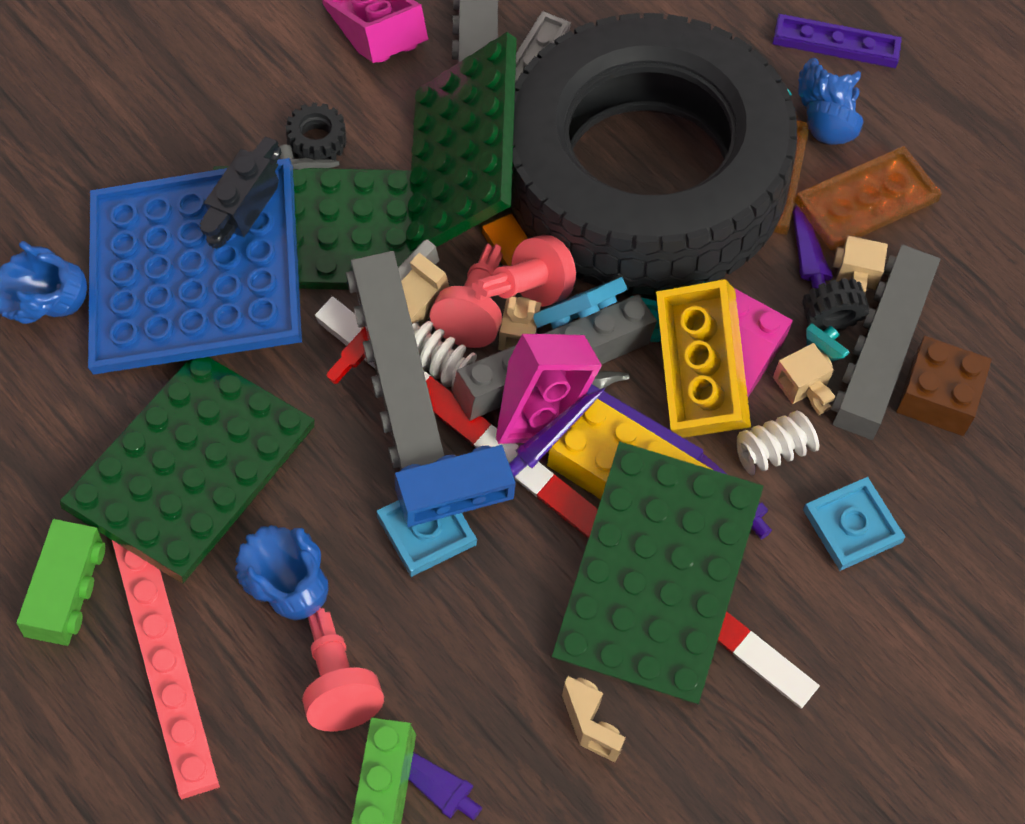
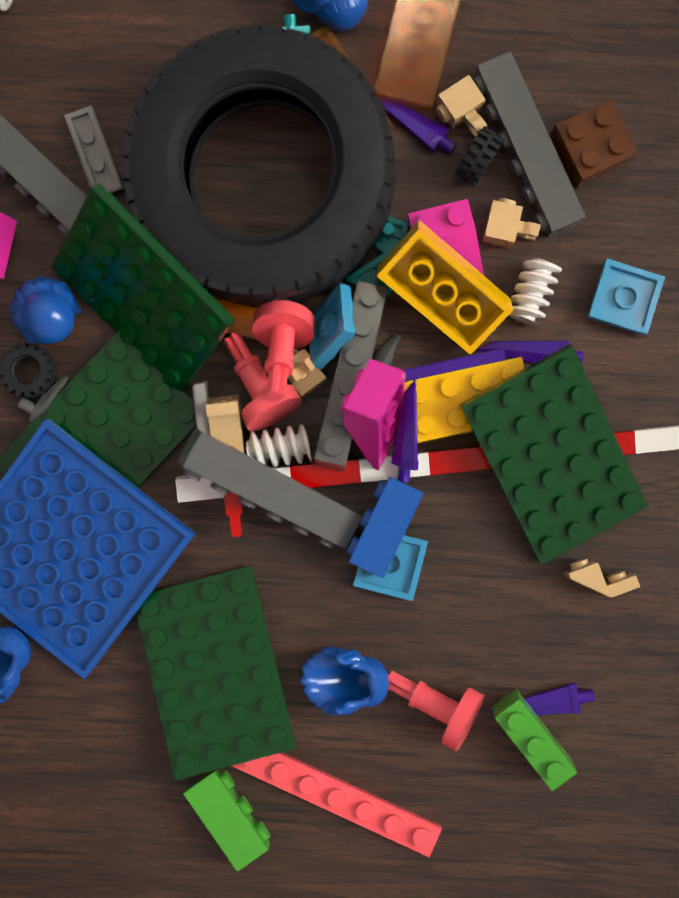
camera: 40 degrees left, 25 degrees up
black hinge [200,136,282,249] -> none
teal piece [806,323,850,362] -> none
none -> blue hair [9,276,81,345]

